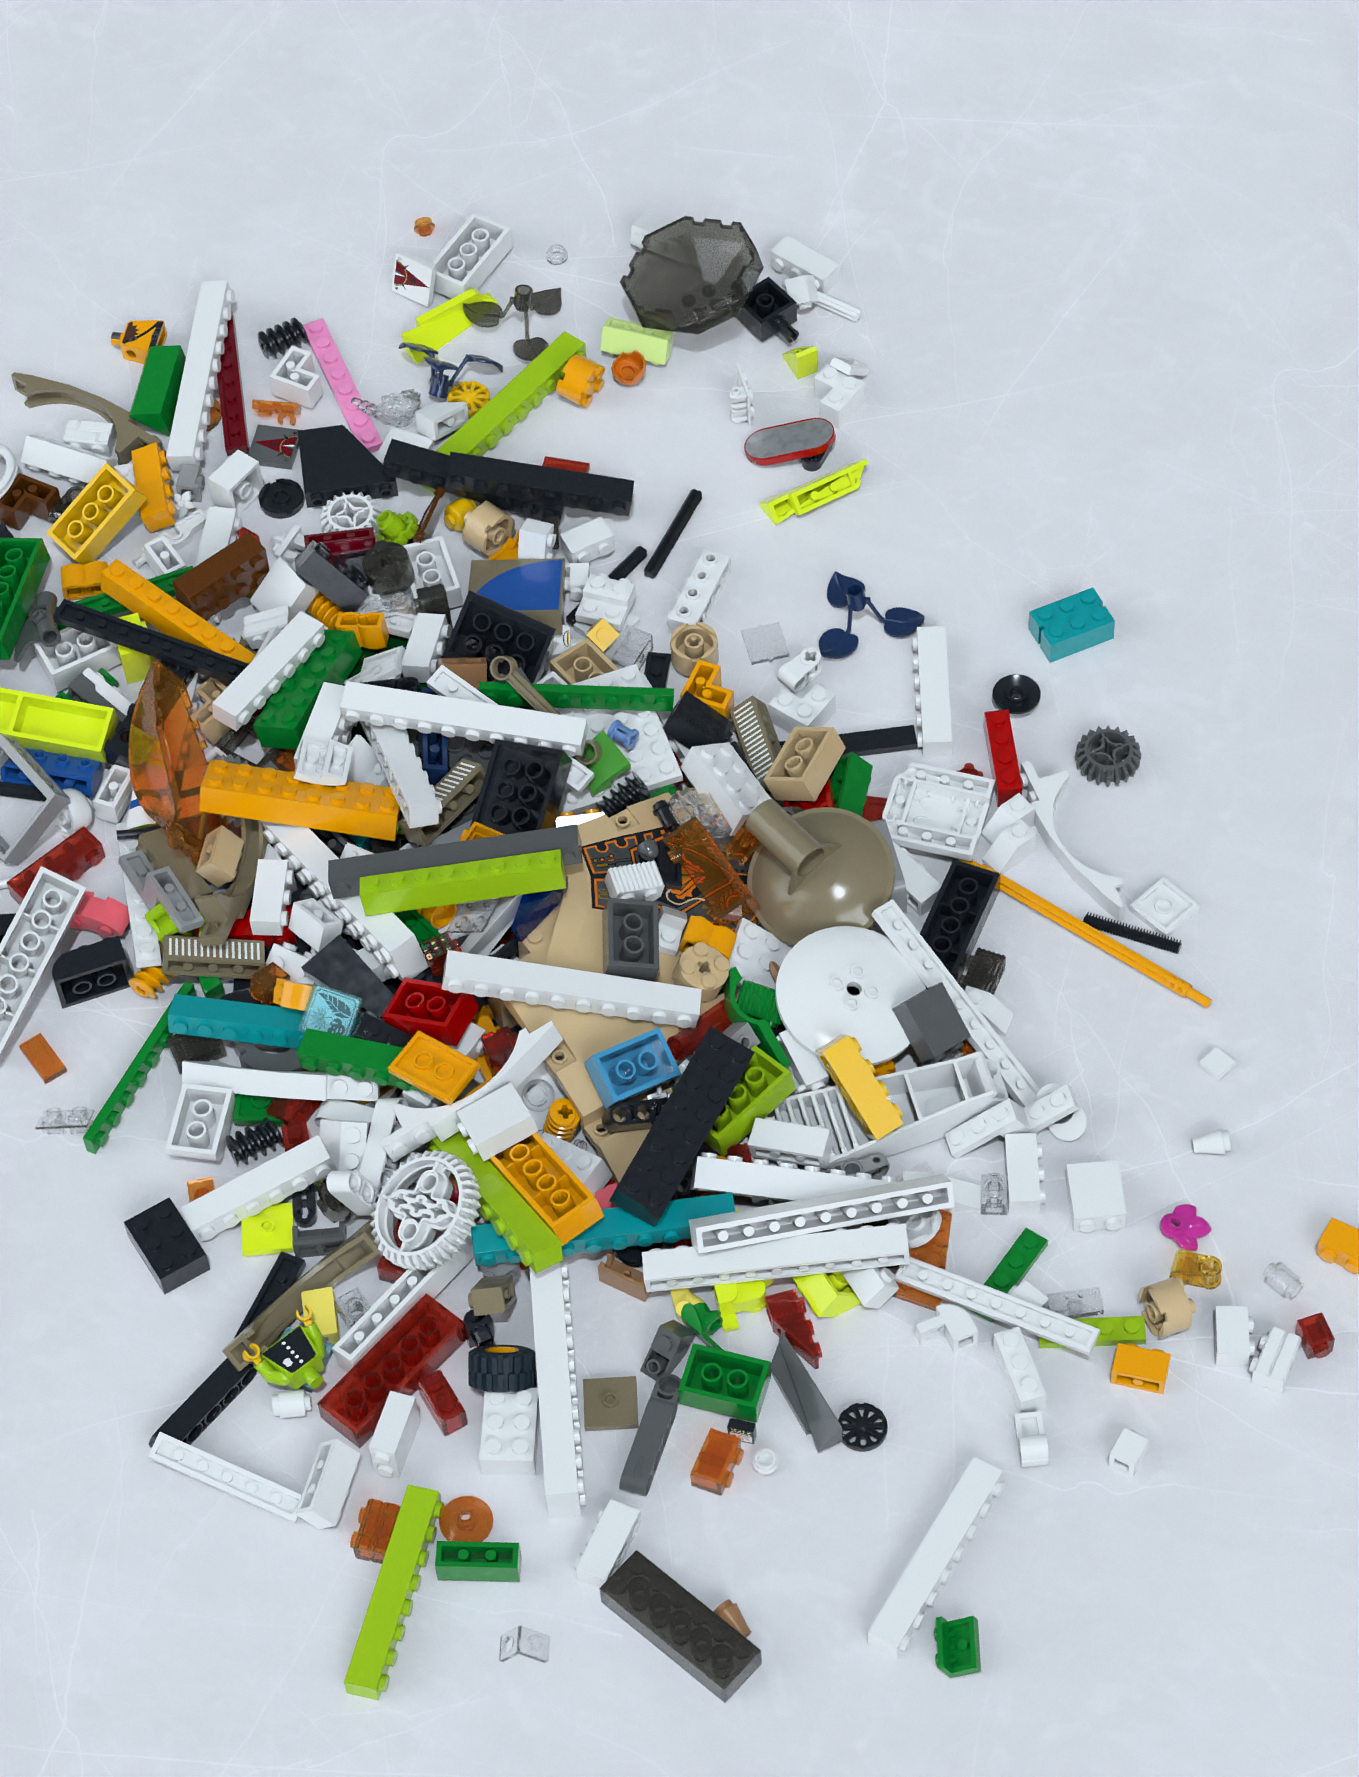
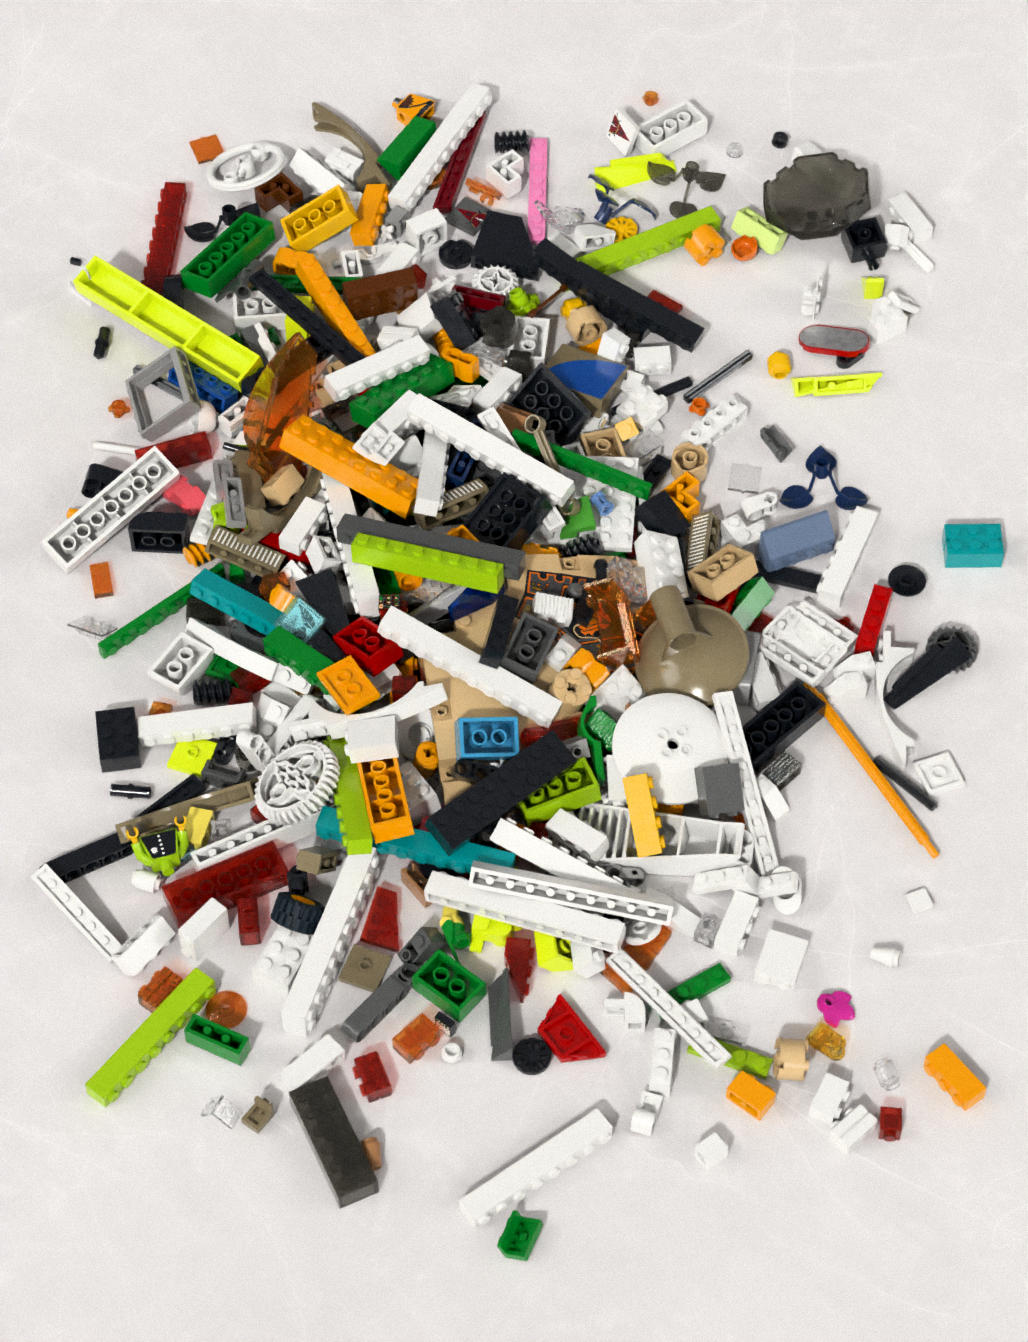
camera: 20 degrees right, 0 degrees up
none -> black pin [110,783,151,799]
none -> dark tan bracket [241,1096,274,1134]
none -> clear red brick [352,1051,392,1103]
none -> clear red wing [360,886,399,953]
none -> black brick [478,593,519,669]
none -> red wing [537,994,606,1063]
none -> orange plate [689,398,709,416]
none -> sand blue slope [757,510,835,573]
none -> dark grey hinge [760,425,793,463]
none -> yellow head [767,351,791,379]
none -> black bush [772,132,788,149]
none -> black wedge [883,636,971,709]

